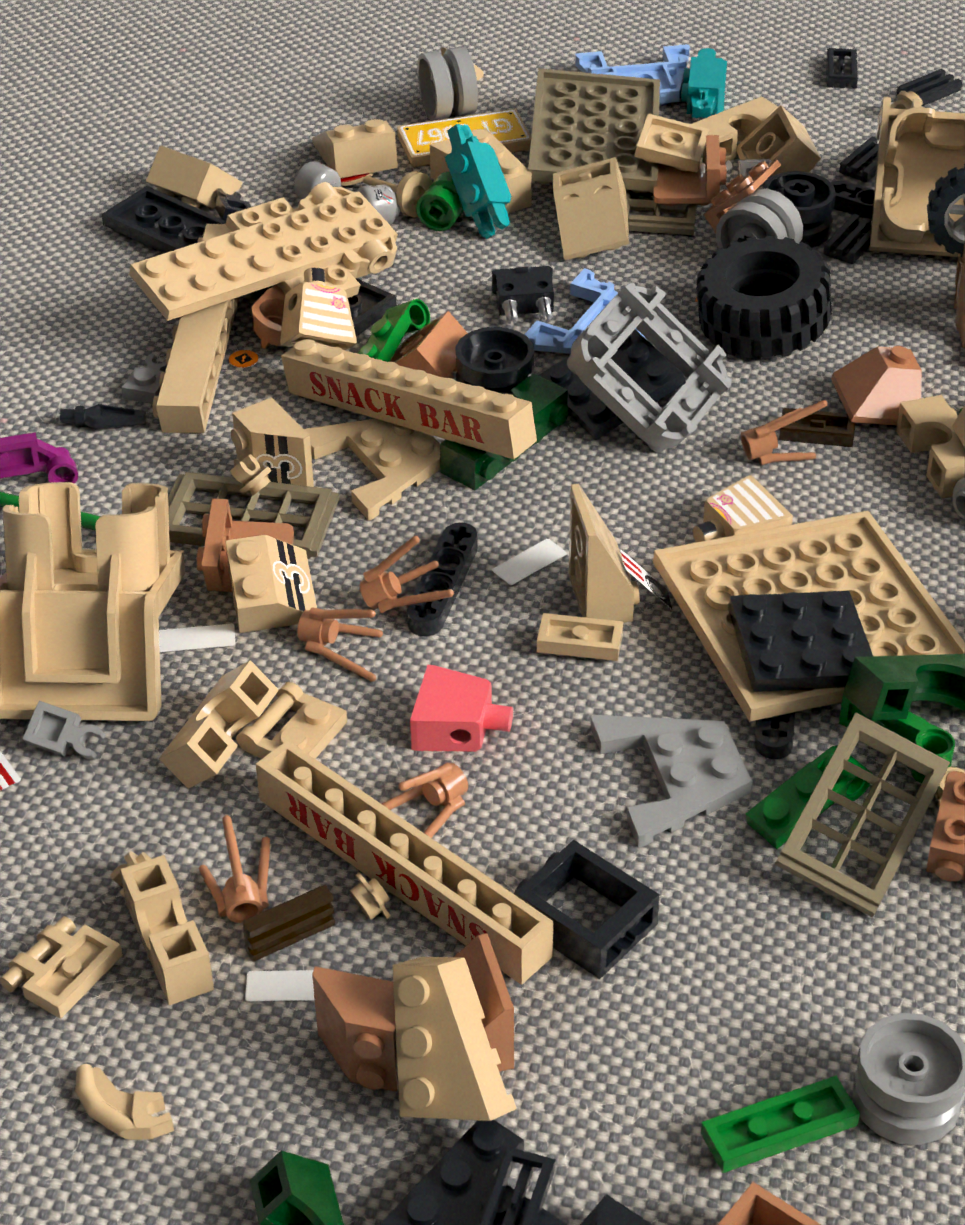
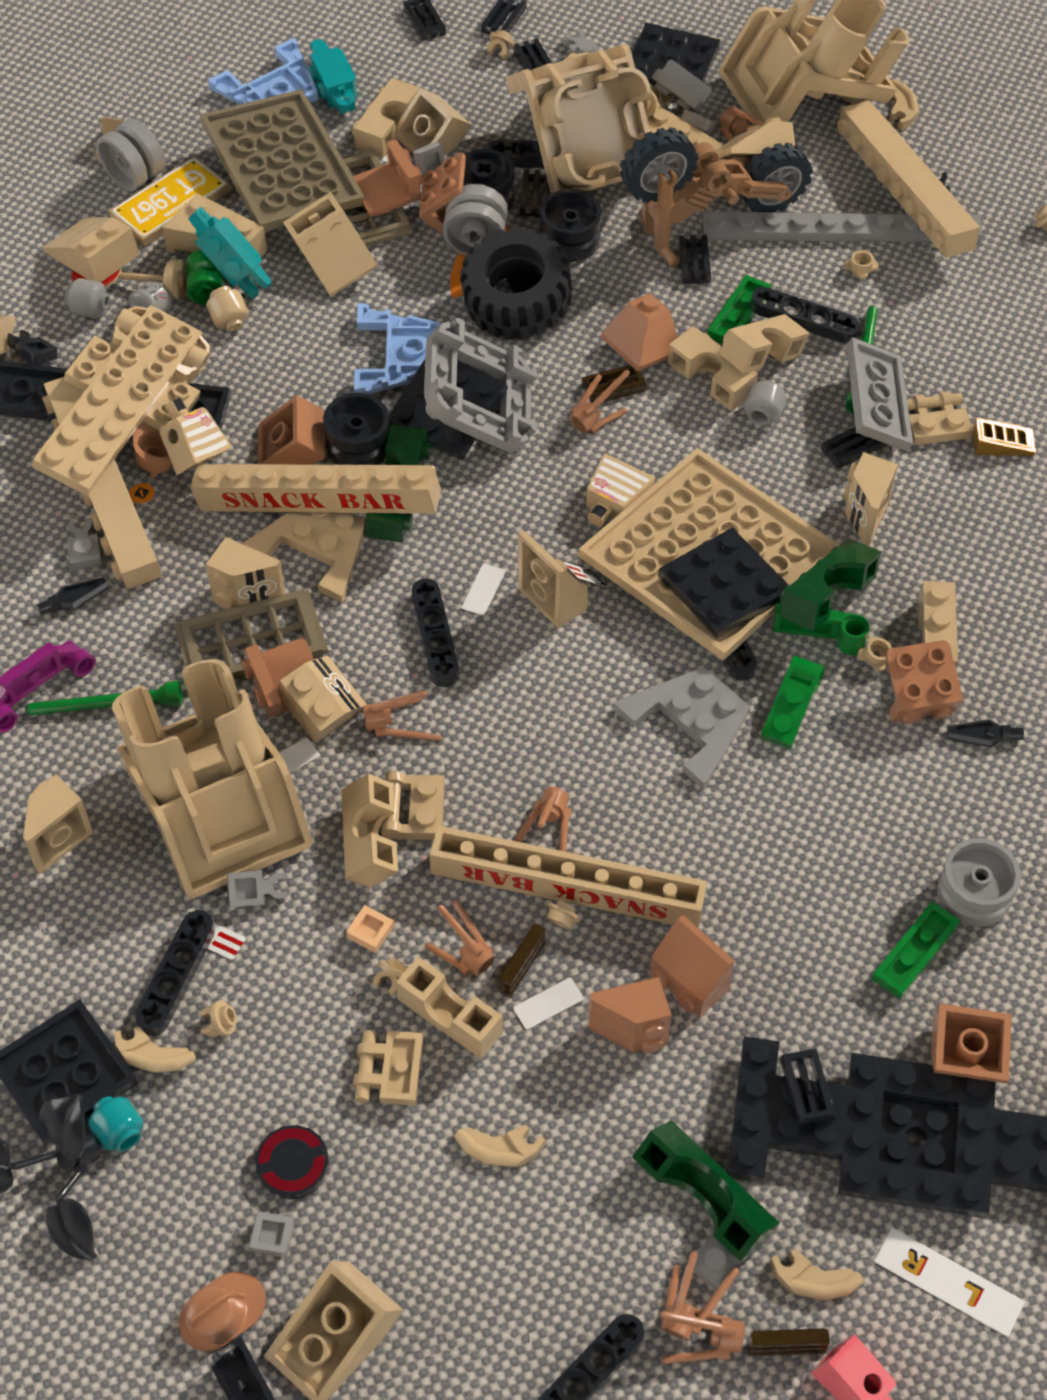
camera: 30 degrees left, 15 degrees up
tan plate [230,454,272,496] -> none
green plate [357,299,430,362] -> none
nougat plant [360,536,454,613] -> none
tan wedge [393,957,517,1121] -> none
coral torso [410,665,513,752] -> none
black piece [492,266,554,324] -> none
black window [514,840,660,979] -> none
tan plate [537,613,623,661] -> none
tan plate [634,114,709,173] -> none
dark tan piece [774,713,950,918] -> none
black tile [839,136,879,183] -> none
none -> tan head [206,286,249,332]
none -> light nougat plate [346,905,394,953]
none -> black wheel [540,189,602,262]

